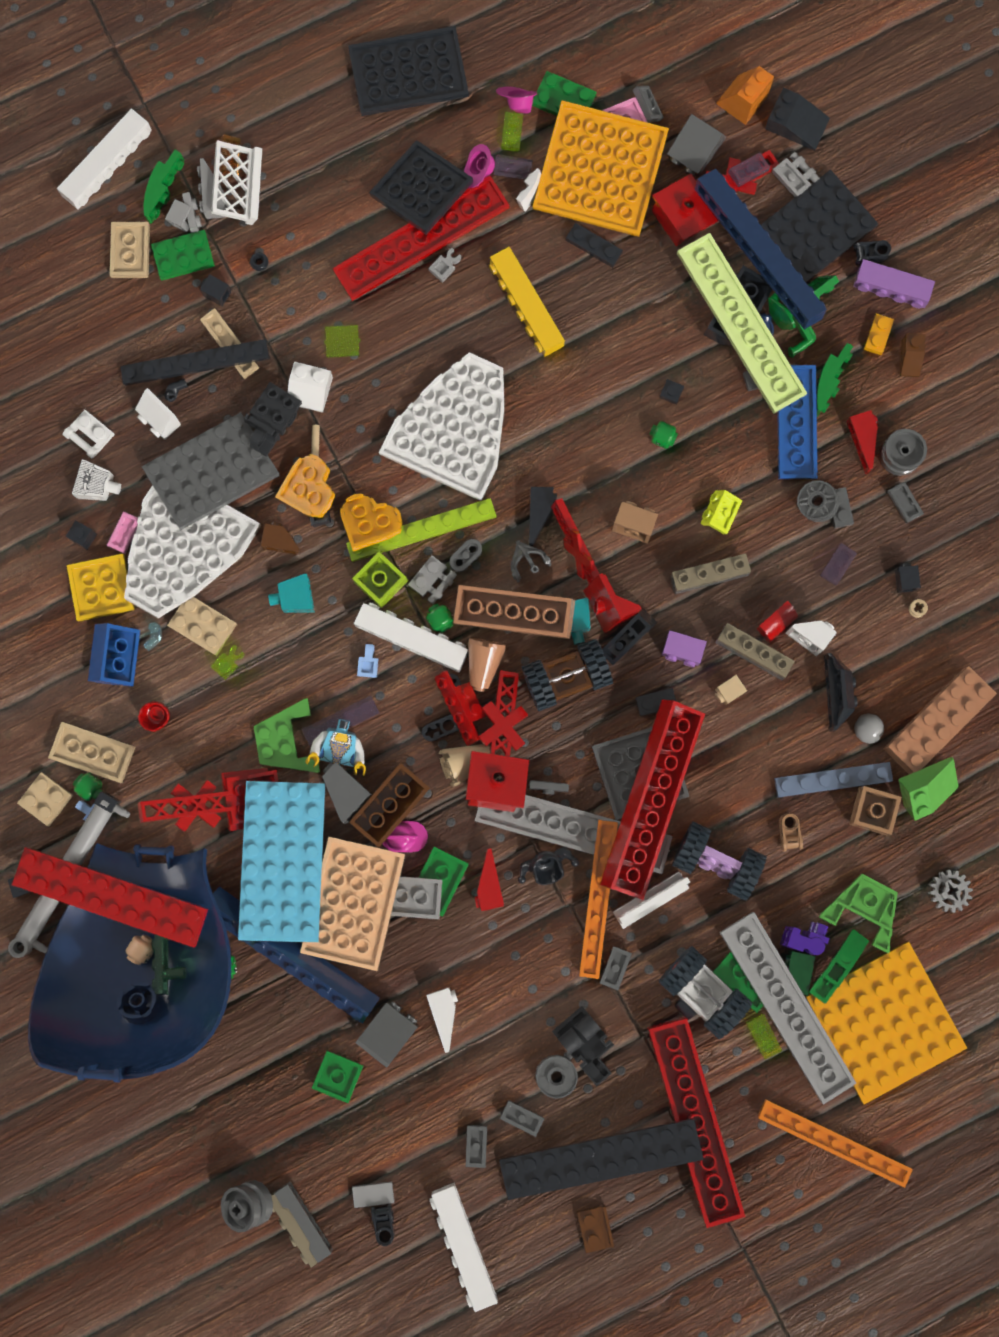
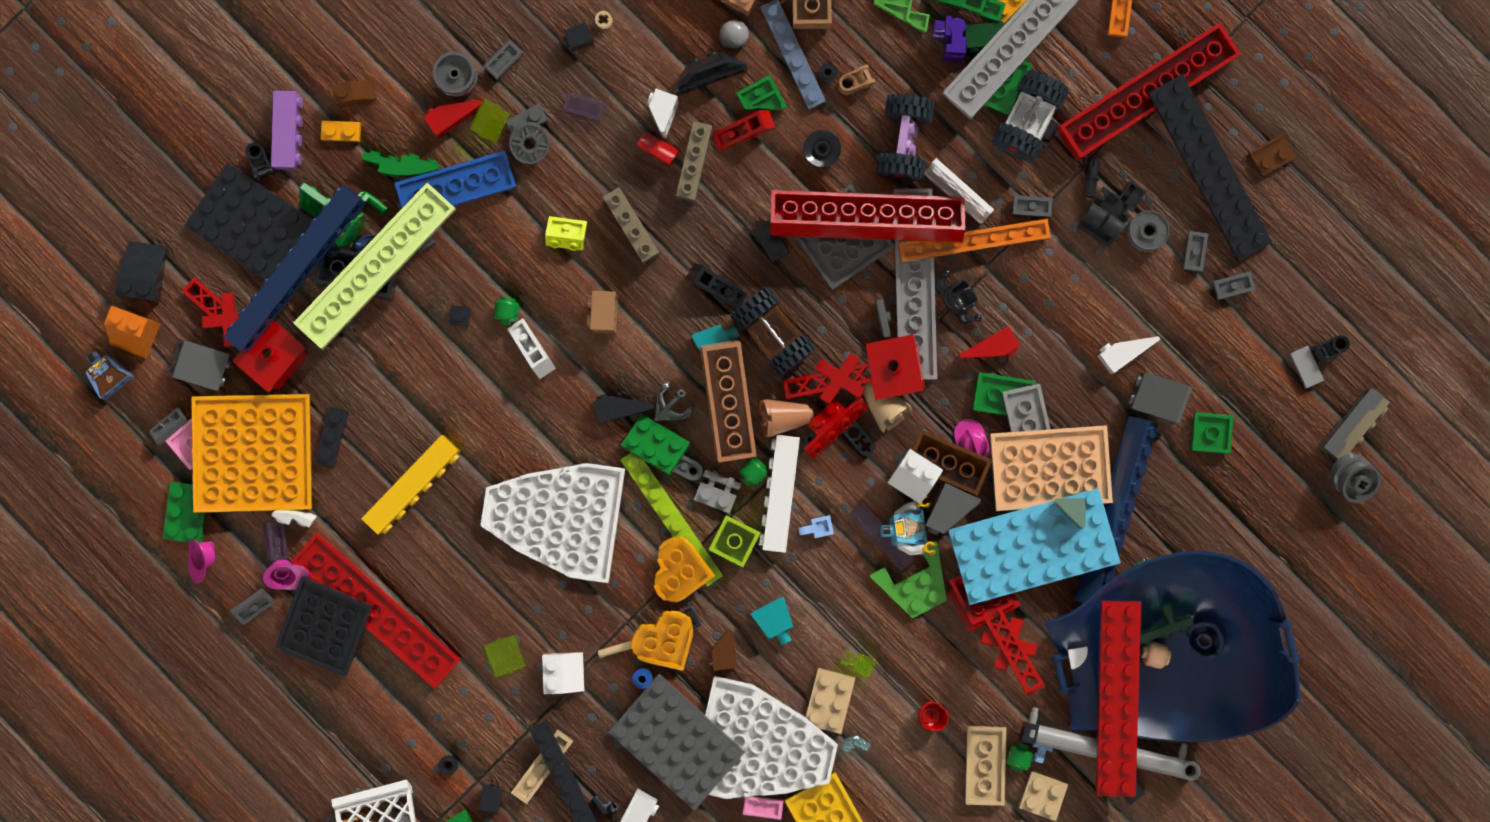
camera: 105 degrees left, 5 degrees up
blue slope [88,623,140,686] -> none
black plate [244,382,302,457] -> none
black plate [348,26,469,116] -> none
light grey plate [429,248,461,283] -> none
white brick [429,1183,498,1312] -> none
clear neon green plate [501,112,523,151] -> none
red piece [551,498,642,634] -> none
medium lavender brick [662,631,707,667] -> none
tan brick [715,675,747,705] -> none
plate [728,153,770,187] -> none
clear neon green plate [746,1014,782,1059] -> none
light grey plate [772,152,820,197] -> none
none -> torso [86,352,134,400]
none -> dark grey plate [231,588,275,625]
none -> clear neon green piece [470,99,510,143]
none -> white slope [507,318,556,379]
none -> green plate [621,414,691,476]
none -> blue brick [632,668,653,689]
none -> red slope [712,110,775,151]
none -> green wing [736,75,787,111]
none -> black dish [803,130,841,168]
none -> black plate [818,63,837,83]
none -> white slope [888,449,943,504]
none -> sand green slope [1053,498,1086,529]
none -> white tile [1068,646,1088,669]
none -> black axle [1084,159,1100,198]

